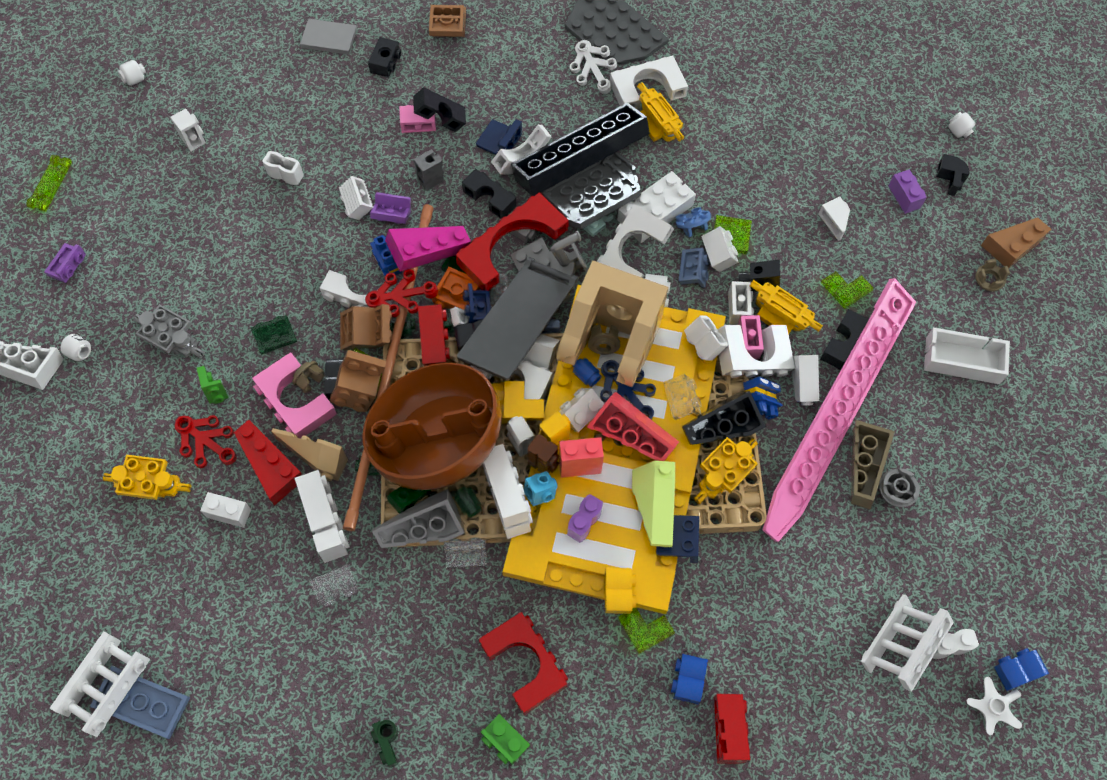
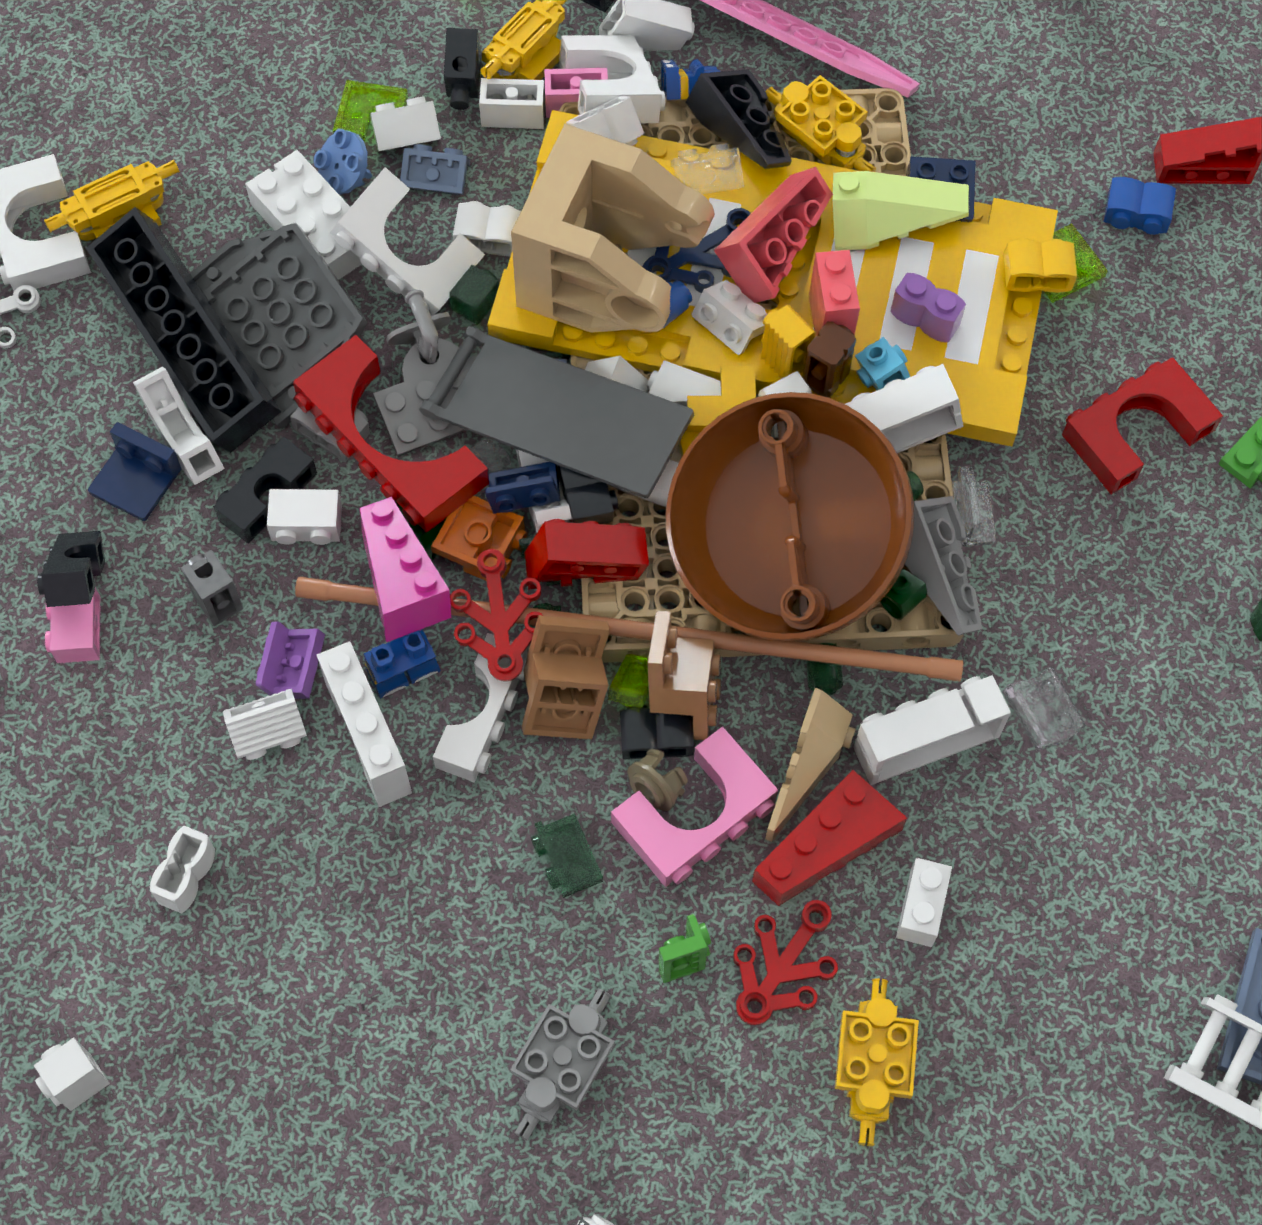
camera: 90 degrees left, 0 degrees up
none -> white brick [267,489,342,545]
none -> white arch [317,641,412,807]

